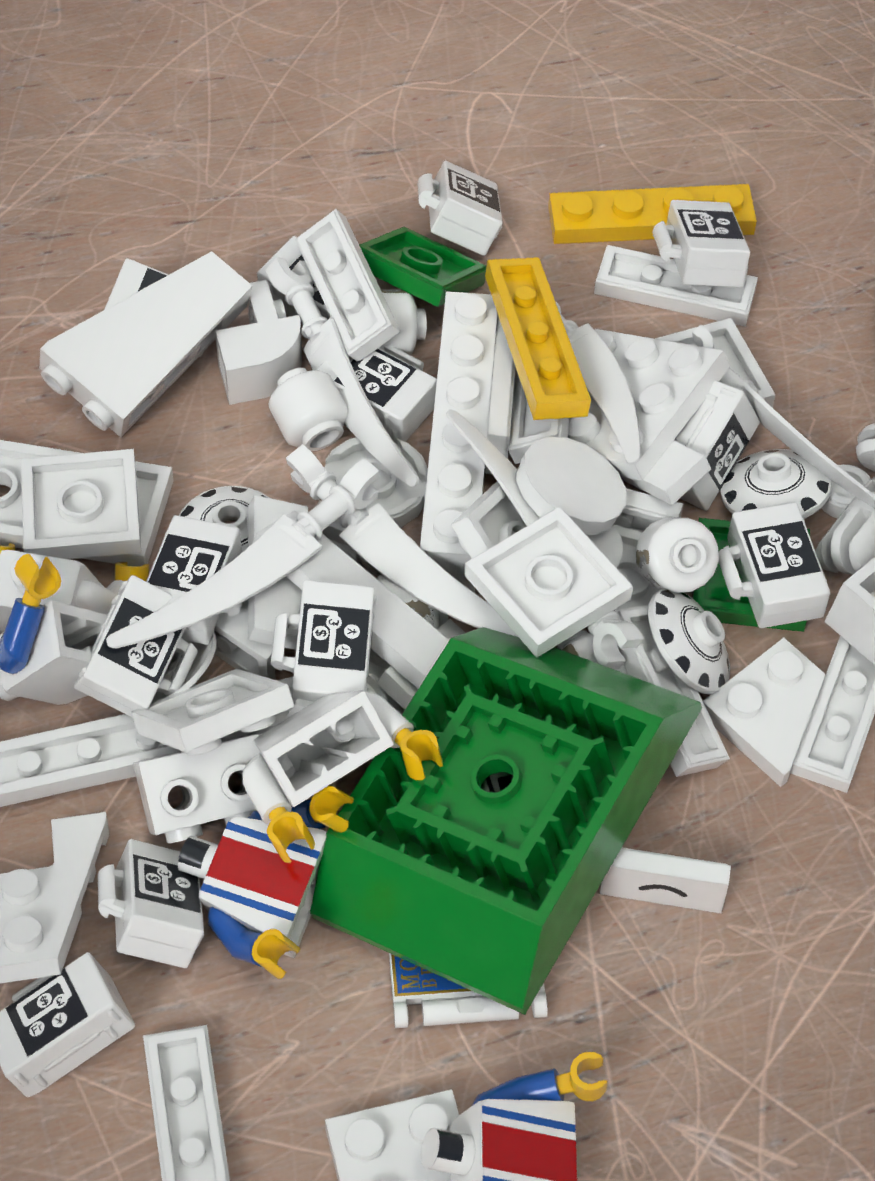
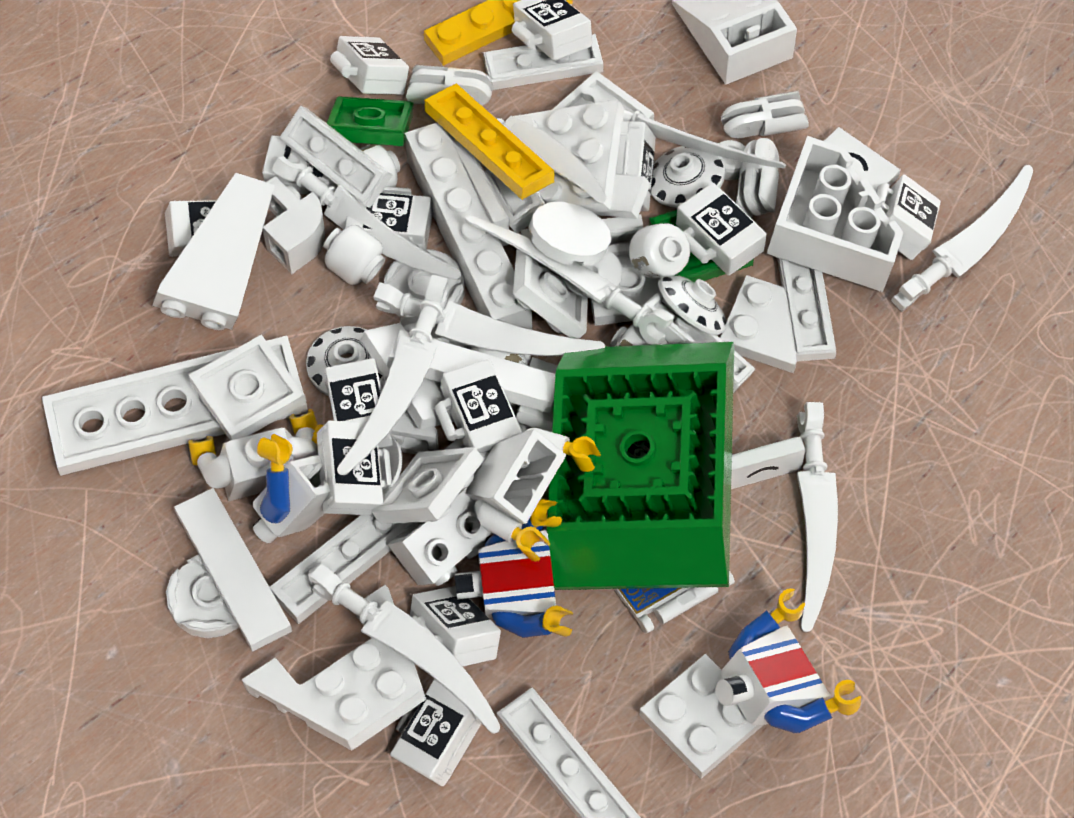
camera: 25 degrees left, 5 degrees up
white tile [465,507,633,658] -> none
none -> white sword [310,563,500,734]
none -> white arm [406,65,493,106]
none -> white sword [796,402,838,632]

